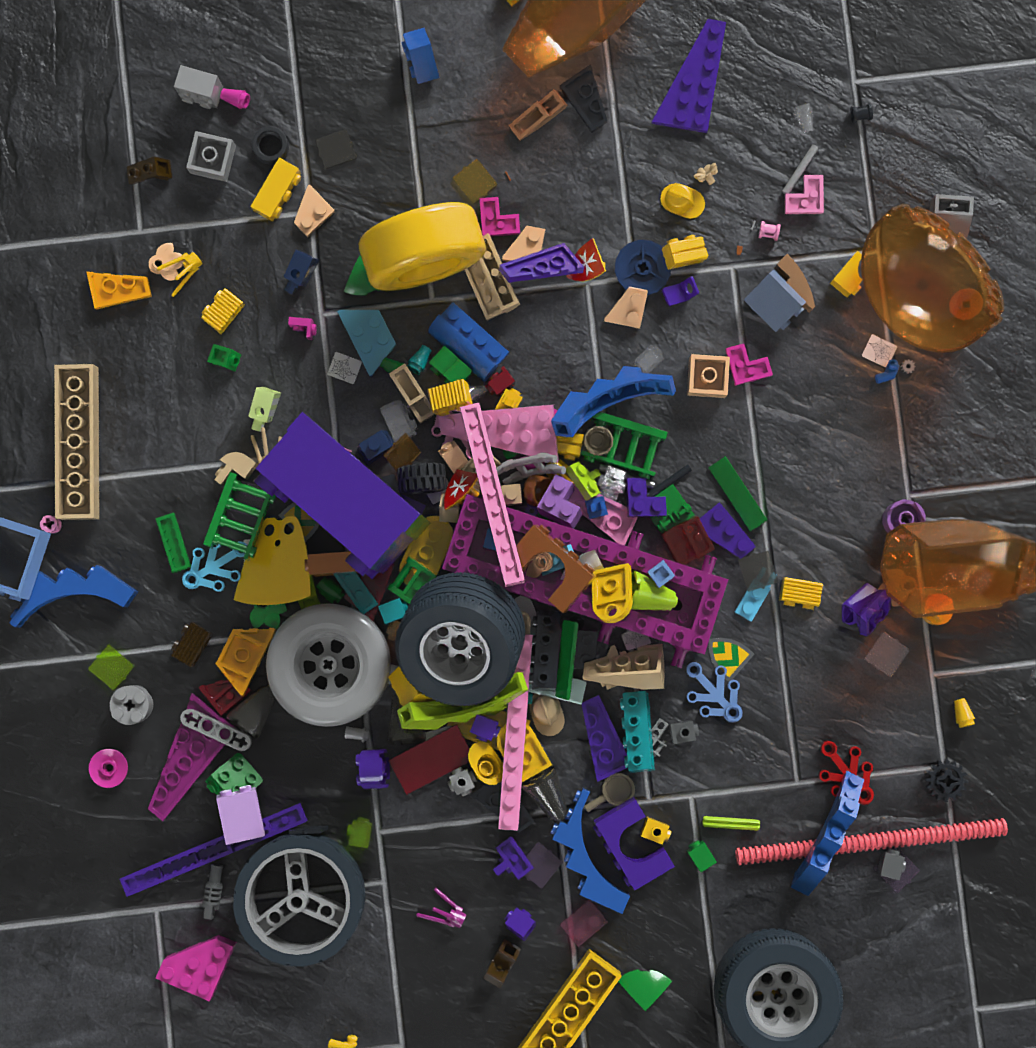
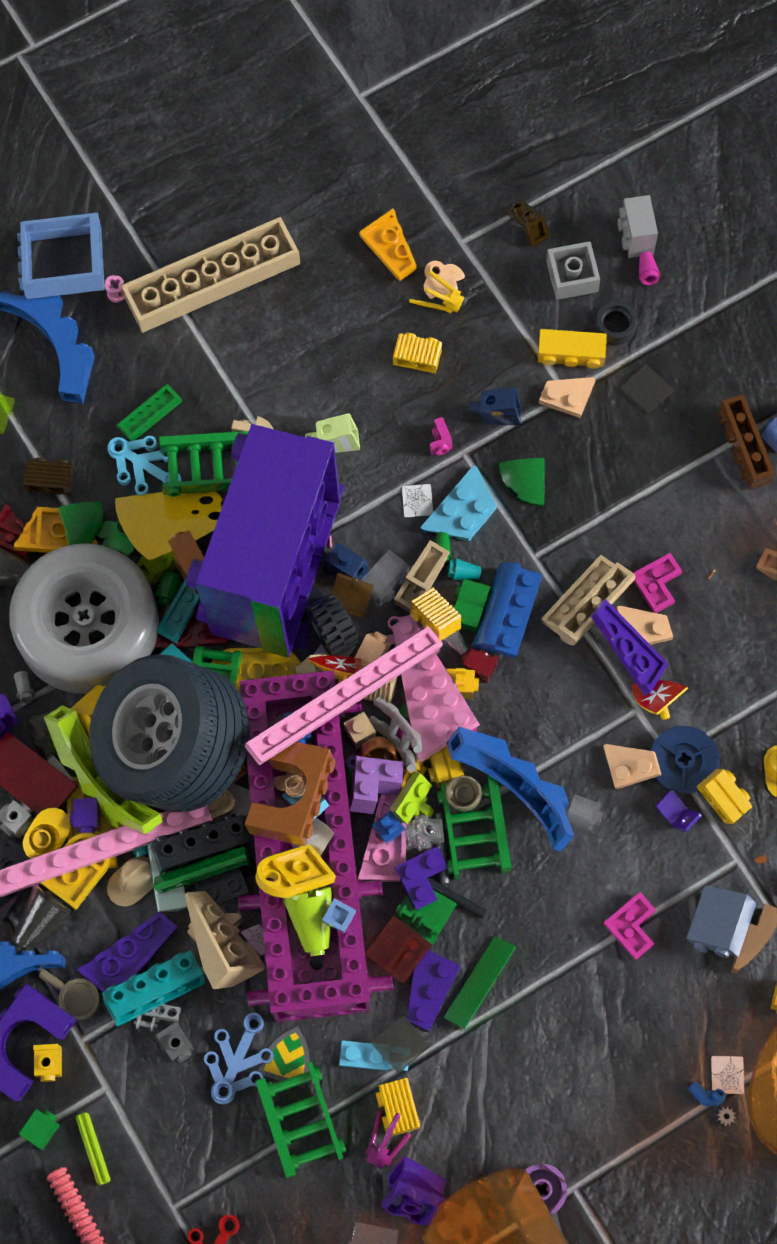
camera: 70 degrees right, 15 degrees down
green bracket [207,344,241,372] -> none
yellow wheel [358,202,486,291] -> none
clear yellow piece [453,159,498,204] -> none
light nougat brick [687,354,730,398] -> none
none -> green brick [58,501,103,545]
none -> green fence [255,1062,346,1178]
none -> magenta plant [365,1111,411,1169]
none -> reddish brown brick [718,394,775,490]

